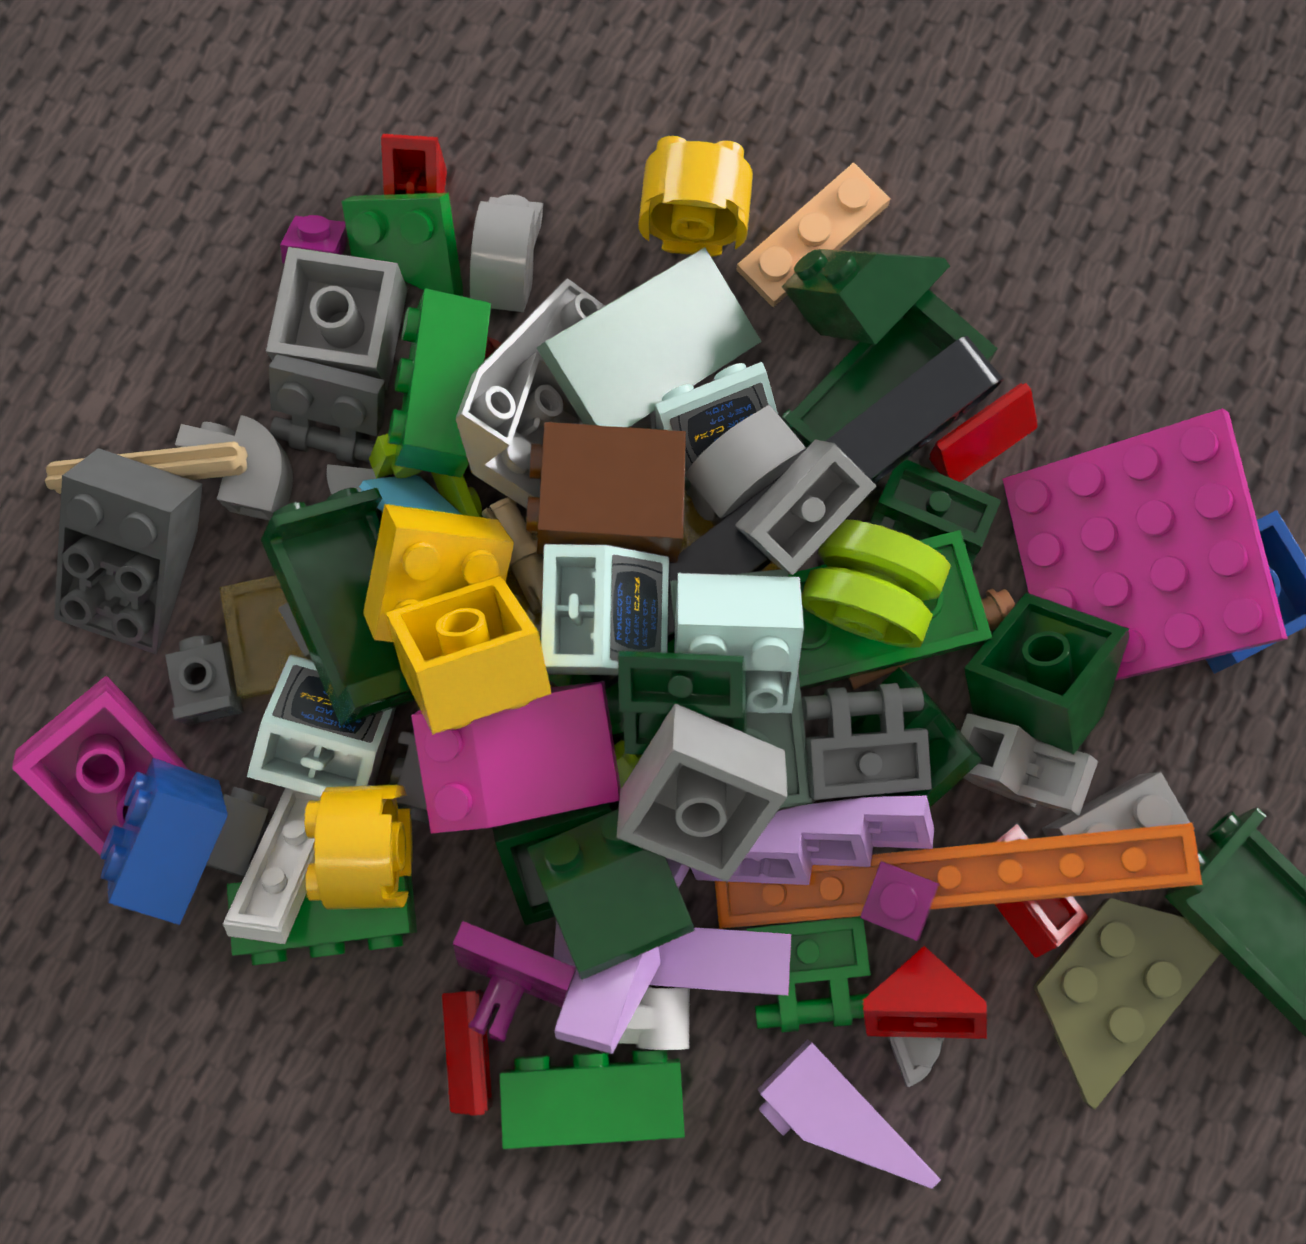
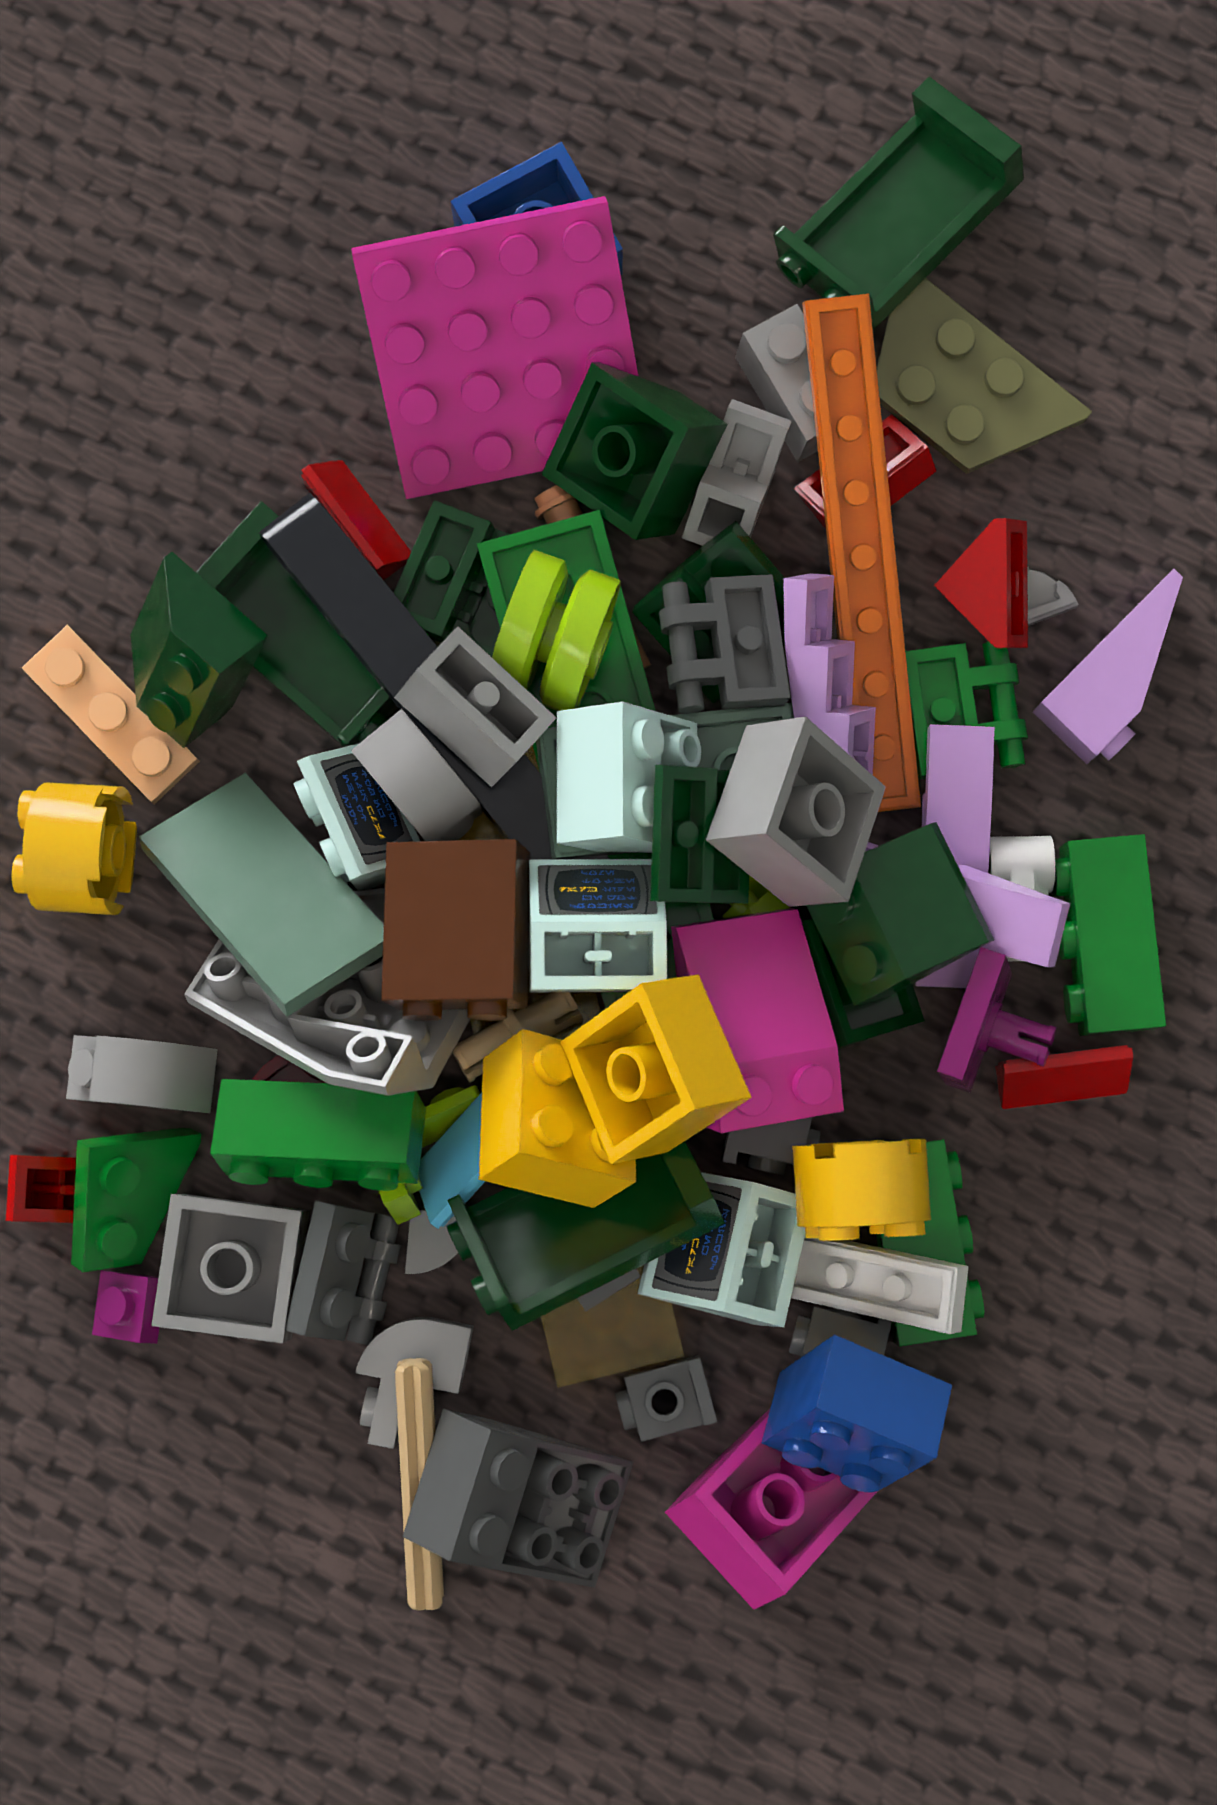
camera: 95 degrees left, 5 degrees up
magenta plate [860,861,939,941] -> none

